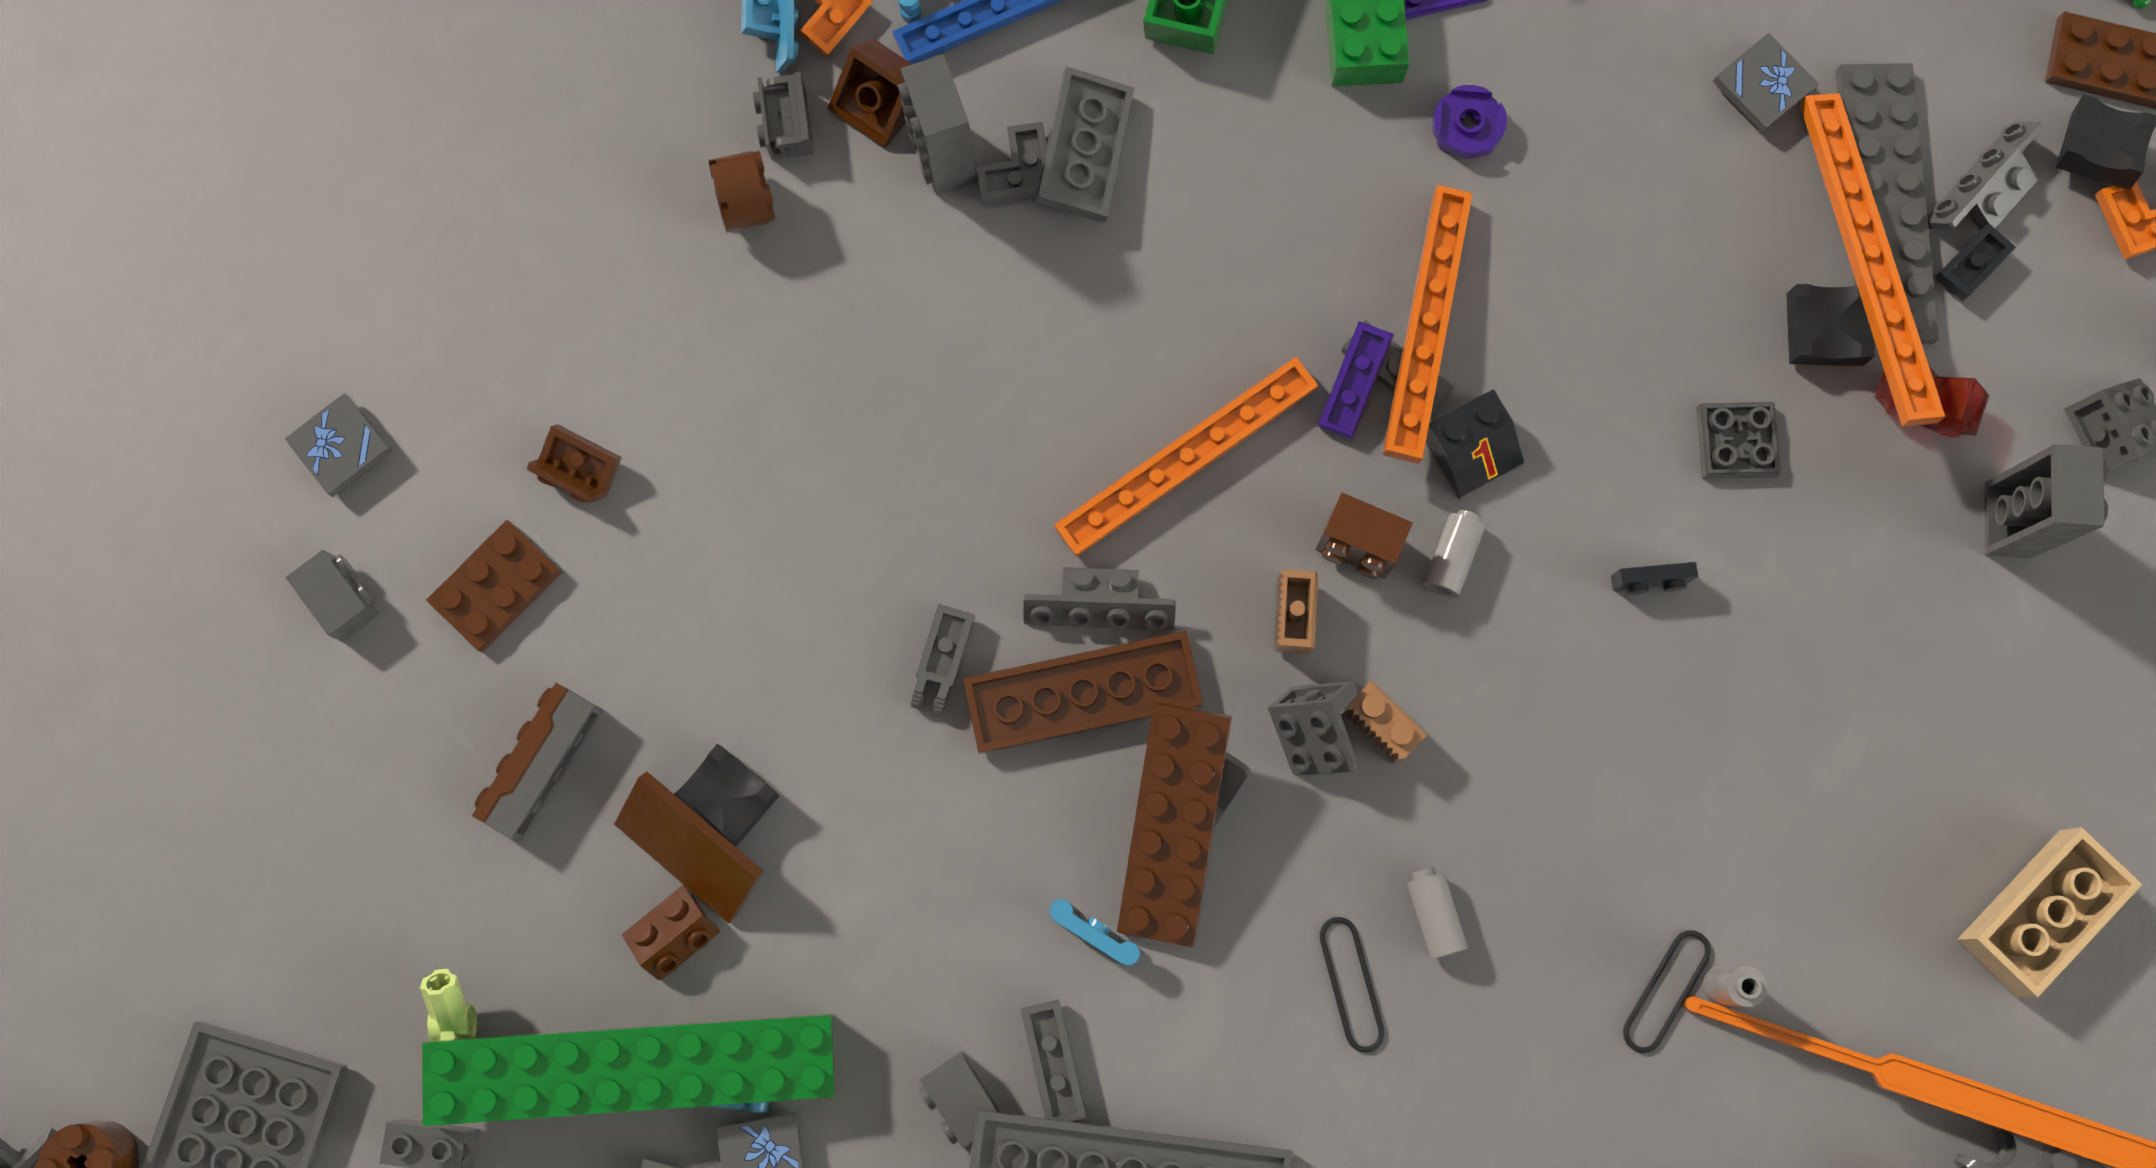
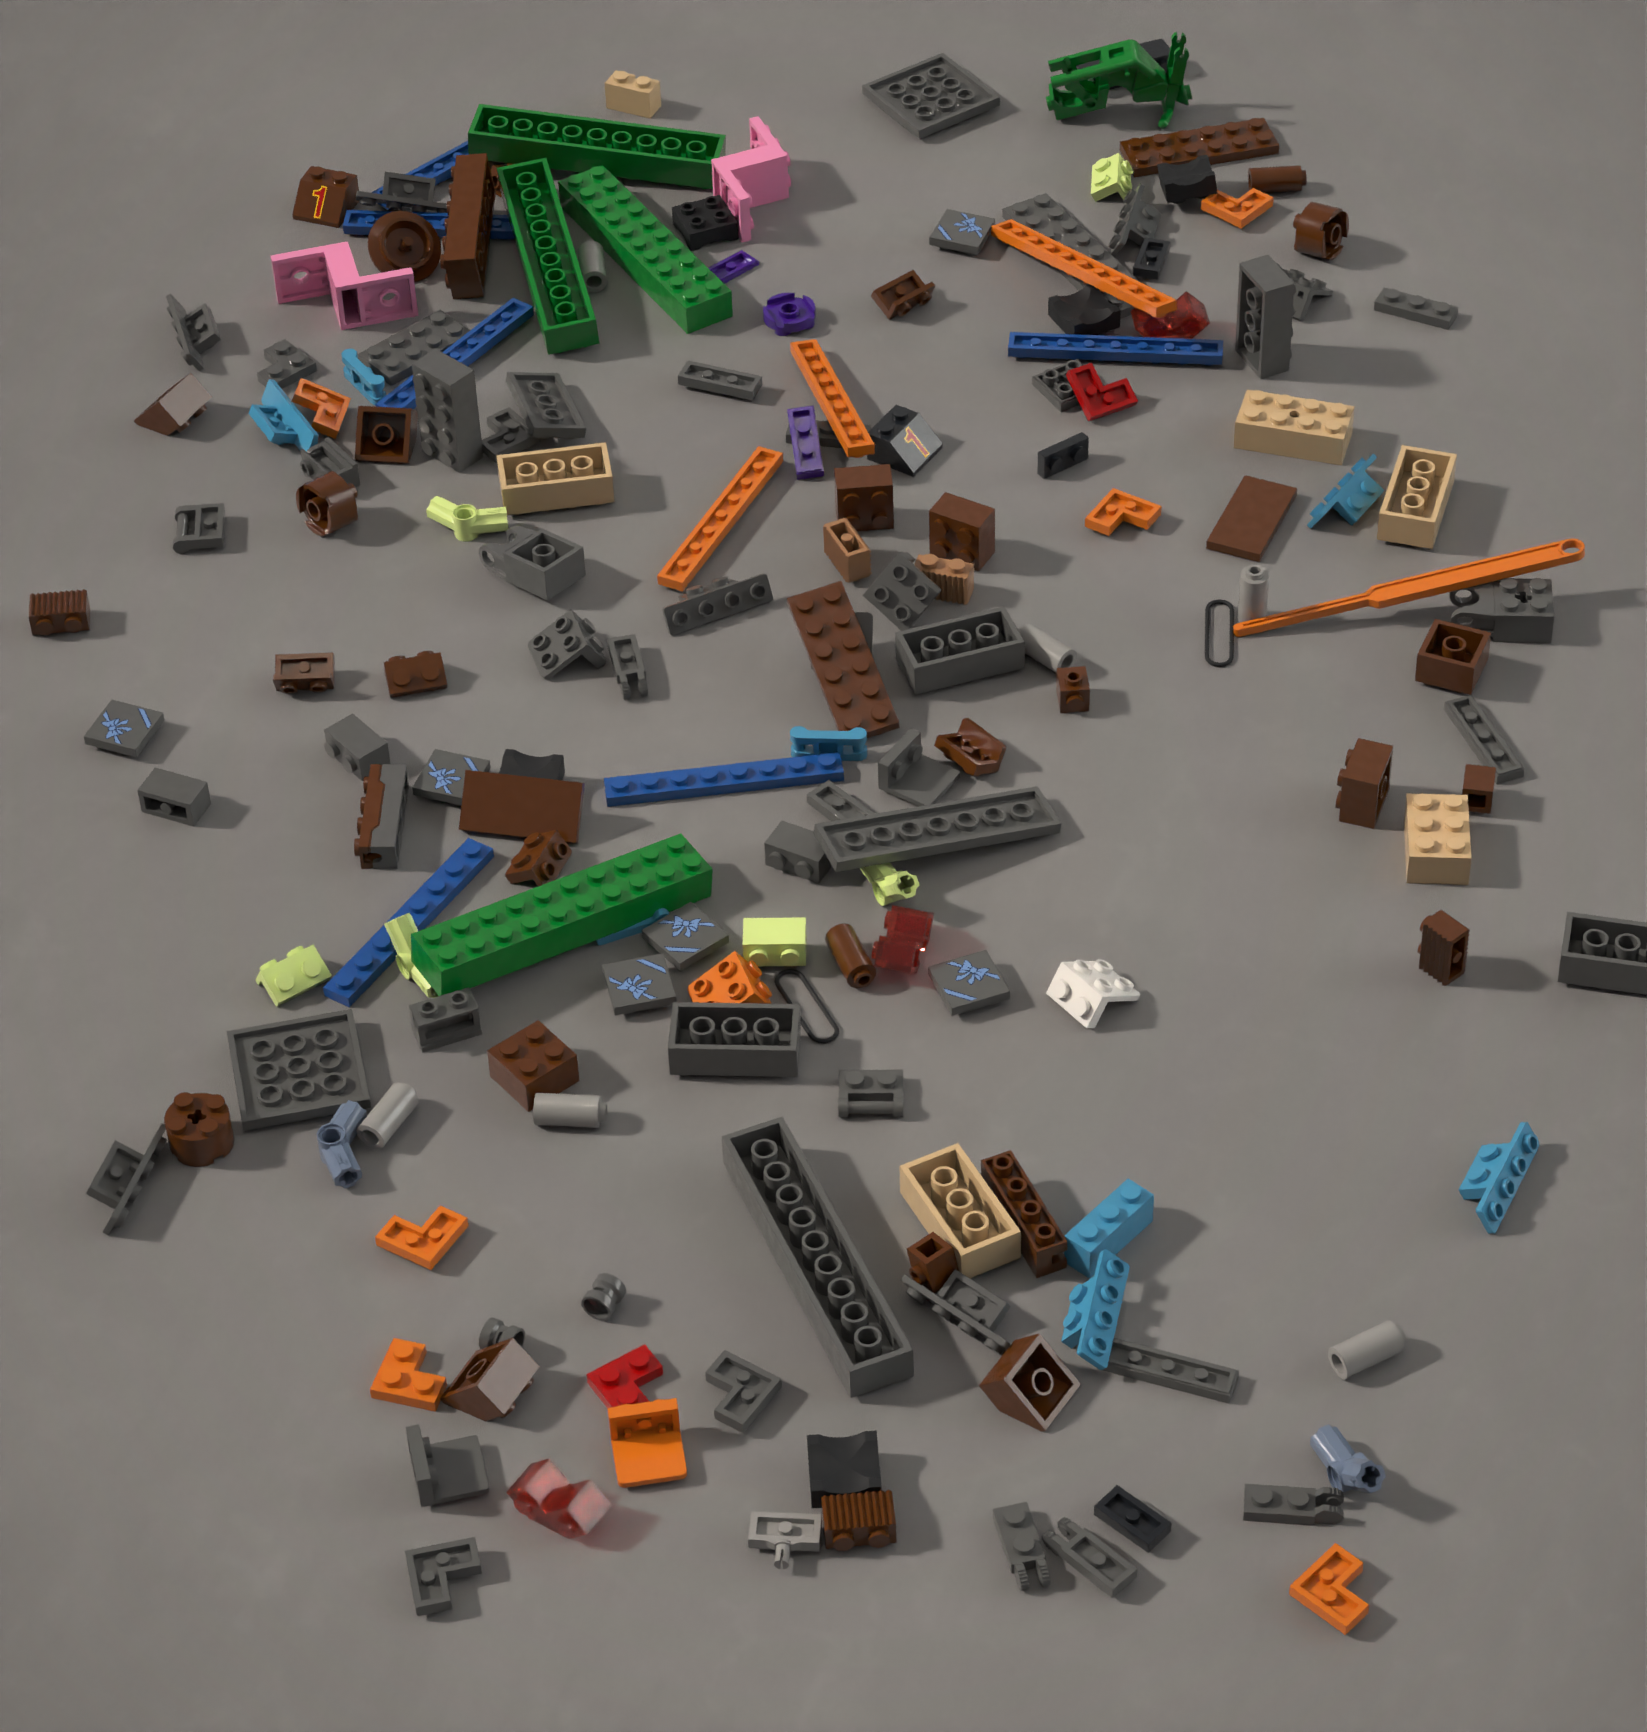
camera: 30 degrees left, 35 degrees down
reddish brown plate [426,520,562,653] -> none
reddish brown plate [963,630,1203,754] -> none
black piece [1319,917,1384,1052] -> none
light grey brick [1423,510,1485,598] -> none
none -> reddish brown brick [29,589,91,635]
none -> dark grey plate [173,503,225,554]
none -> yellowish green bracket [255,944,332,1007]
none -> blue plate [323,838,494,1007]
none -> dark grey brick [324,714,390,781]
none -> reddish brown bracket [384,651,447,698]
none -> dark grey tile [412,749,491,806]
none -> yellowish green piece [426,496,508,541]
none -> dark grey brick [479,525,586,600]
none -> tan brick [496,442,615,515]
none -> dark grey bracket [528,609,607,680]
none -> blue plate [604,752,844,807]
none -> dark grey plate [678,361,763,400]
none -> reddish brown bracket [871,270,936,320]
none -> dark grey bracket [878,728,960,806]
none -> dark grey brick [895,606,1025,695]
none -> reddish brown brick [929,492,995,571]
none -> reddish brown bracket [934,718,1006,776]
none -> blue plate [1008,332,1223,365]
none -> reddish brown brick [1056,666,1090,713]
none -> red plate [1066,362,1138,422]
none -> orange plate [1085,488,1162,536]
none -> yellowish green bracket [1091,153,1133,202]
none -> reddish brown tile [1206,475,1297,562]
none -> tan brick [1234,389,1355,465]
none -> dark azure bracket [1307,454,1385,529]

